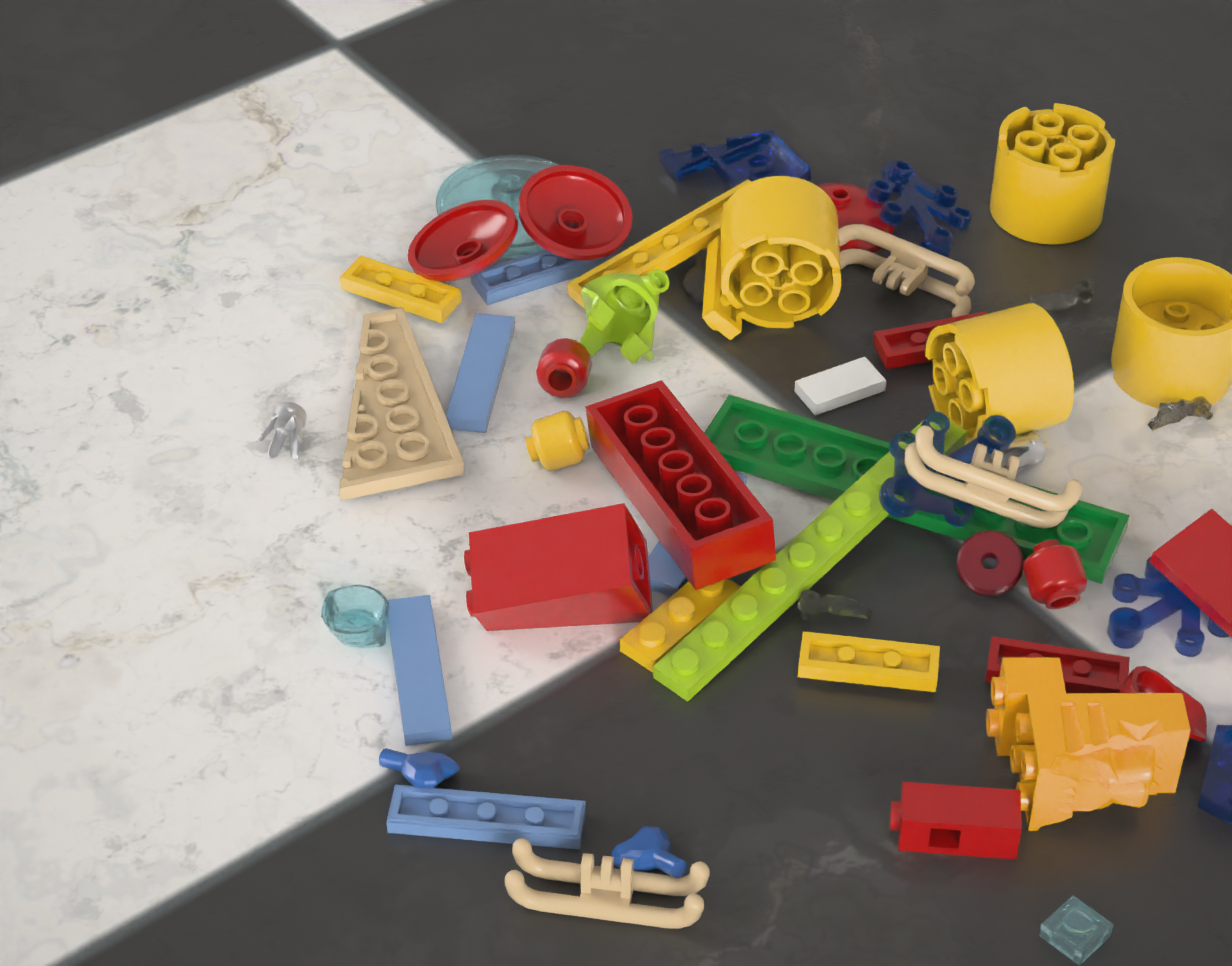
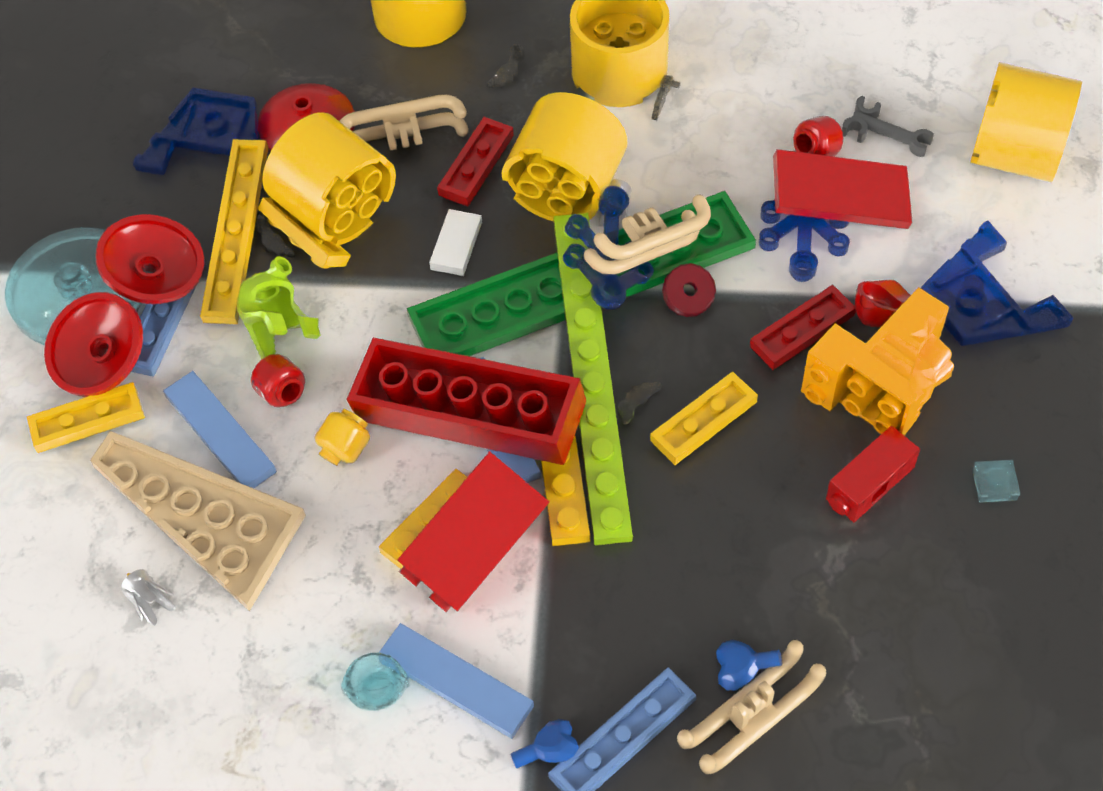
camera: 45 degrees left, 15 degrees up
clear blue plant [867,160,973,257] -> none
red head [1023,540,1087,609] -> none

